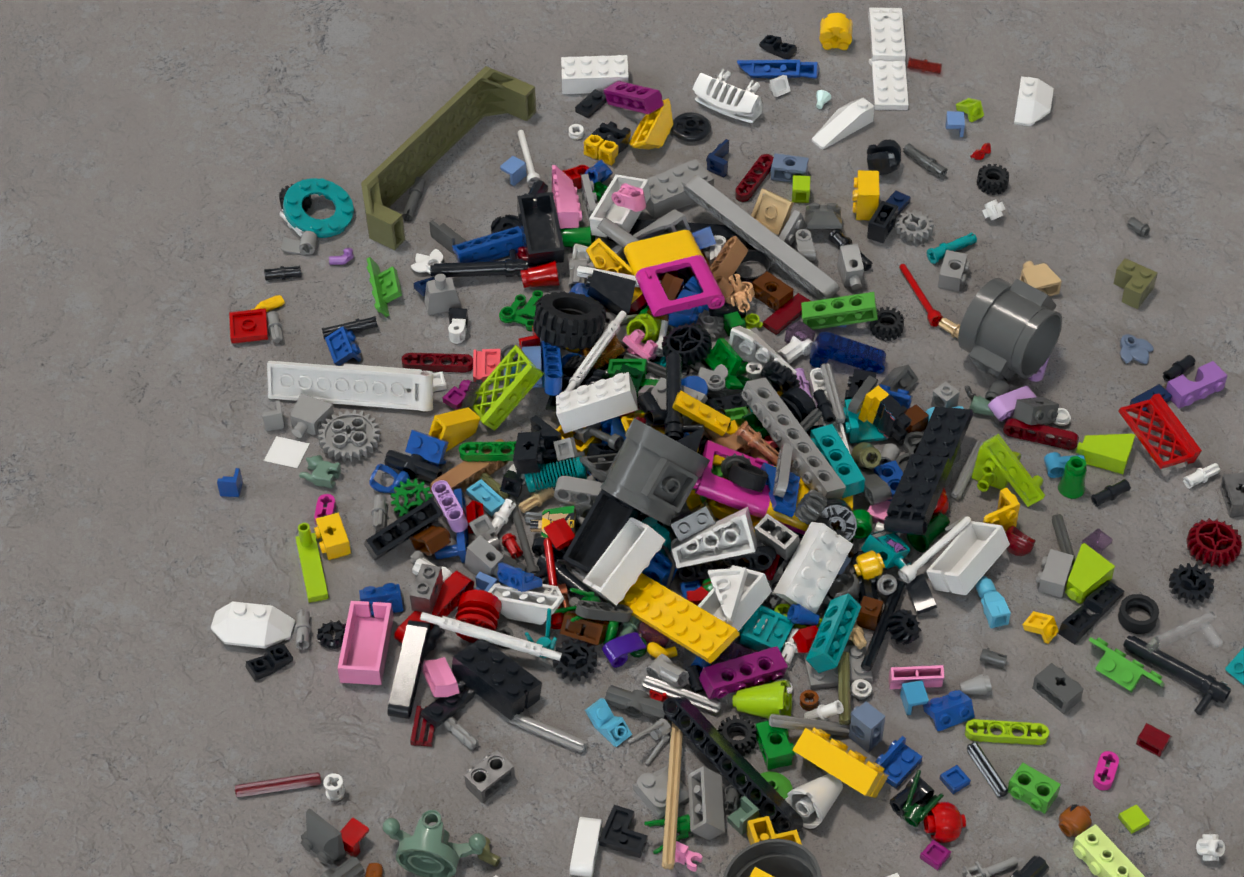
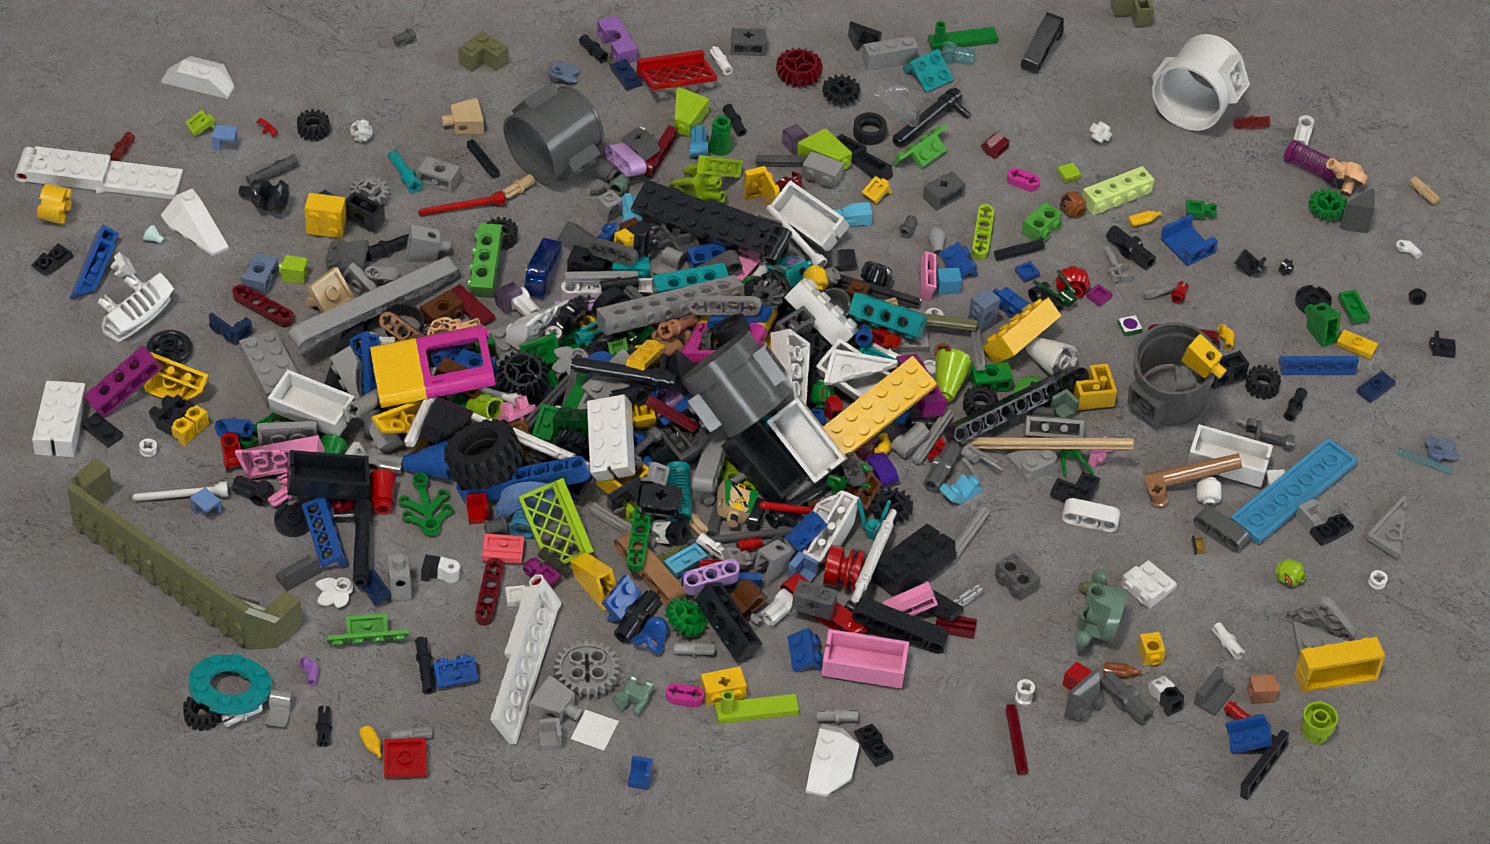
camera: 90 degrees left, 0 degrees up
black gear [317,620,346,649] -> none
red piece [544,518,575,551] -> none
bright pink piece [611,183,646,212] -> none
white axle [804,700,844,721] -> none
olive plant [851,442,881,469] -> none

